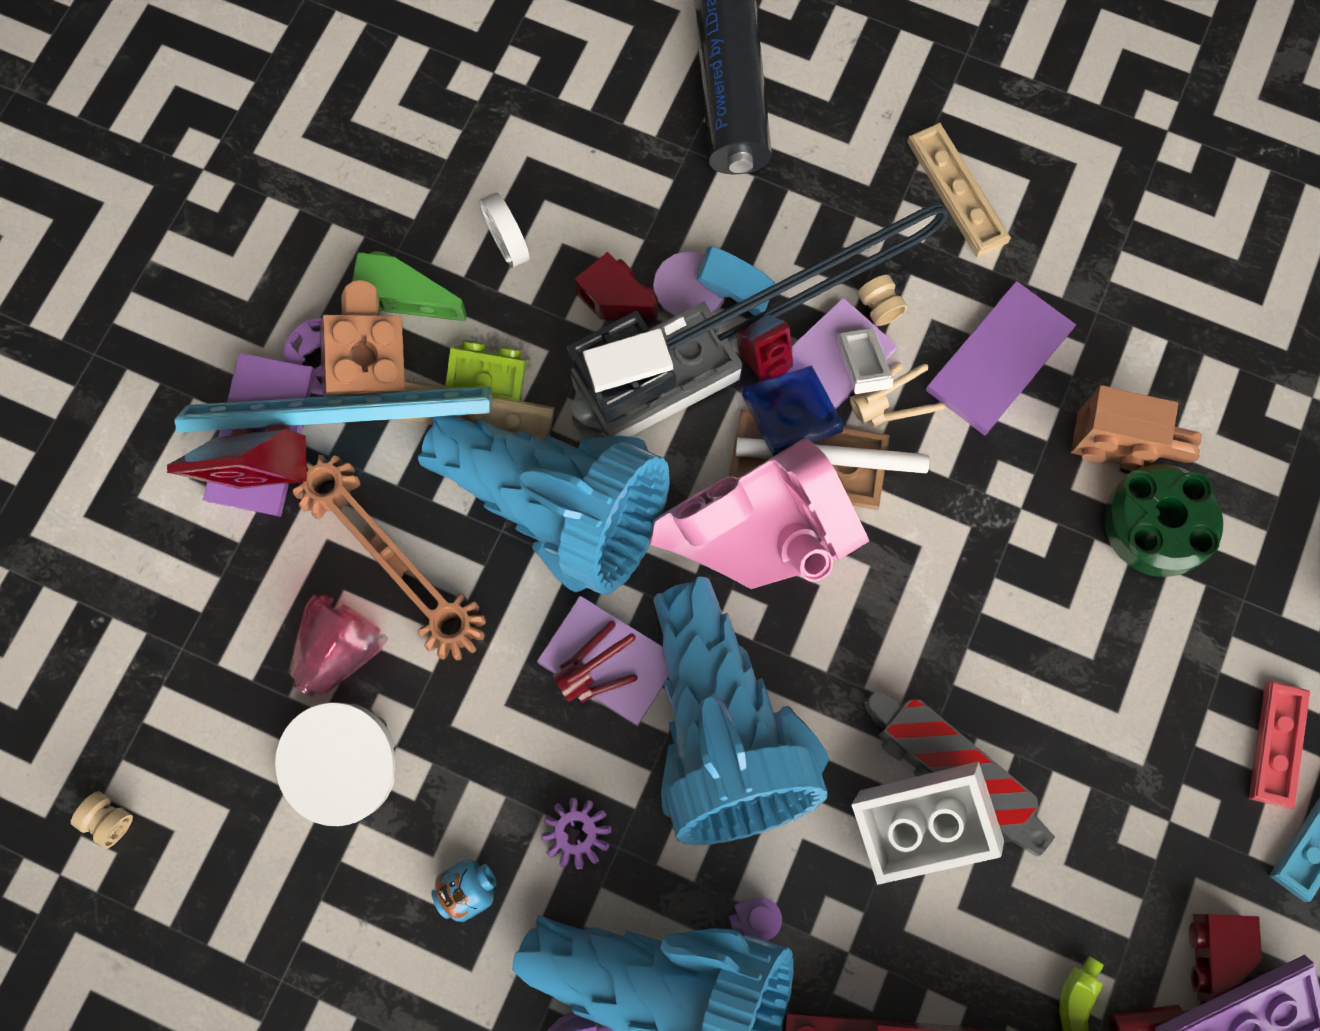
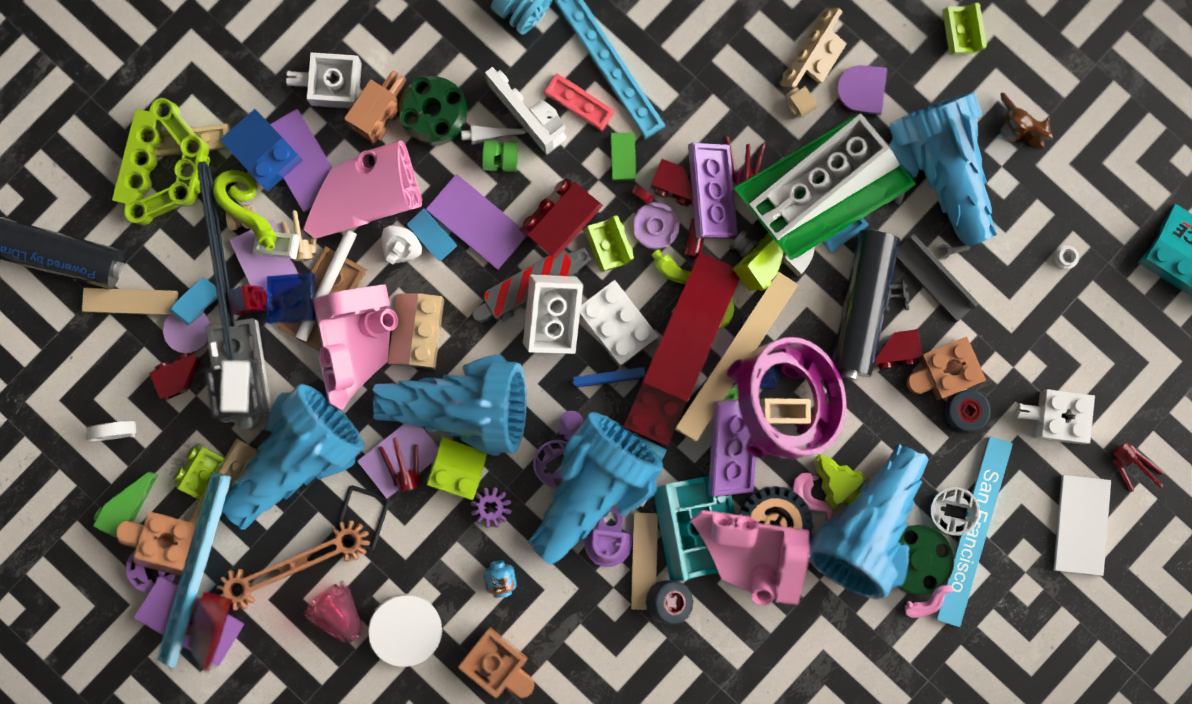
camera: 75 degrees left, 10 degrees up
none -> tan tile [82,288,178,315]
none -> lime brick [112,98,210,225]
none -> lime plant [213,170,277,251]
none -> blue slope [220,109,303,191]
none -> white brick [286,53,361,108]
none -> bright pink panel [304,140,422,239]
none -> black piece [333,485,390,551]
none -> white piece [382,225,422,264]
none -> tan slope [388,293,444,370]
none -> dark azure slope [407,209,457,261]
none -> medium lavender tile [426,174,526,270]
none -> lime slope [426,437,487,500]
none -> nougat brick [458,627,534,698]
none -> white piece [461,125,526,145]
none -> bright green wheel [483,140,518,172]
none -> white plate [485,67,566,155]
none -> dark red slope [519,178,603,259]
none -> medium lavender piece [533,440,568,488]
none -> blue tile [573,367,646,388]
none -> white brick [580,280,659,368]
none -> lime bracket [584,215,634,272]
none -> bright green tile [611,132,636,181]
none -> dark red tile [631,184,654,204]
none -> lavender tile [633,202,680,250]

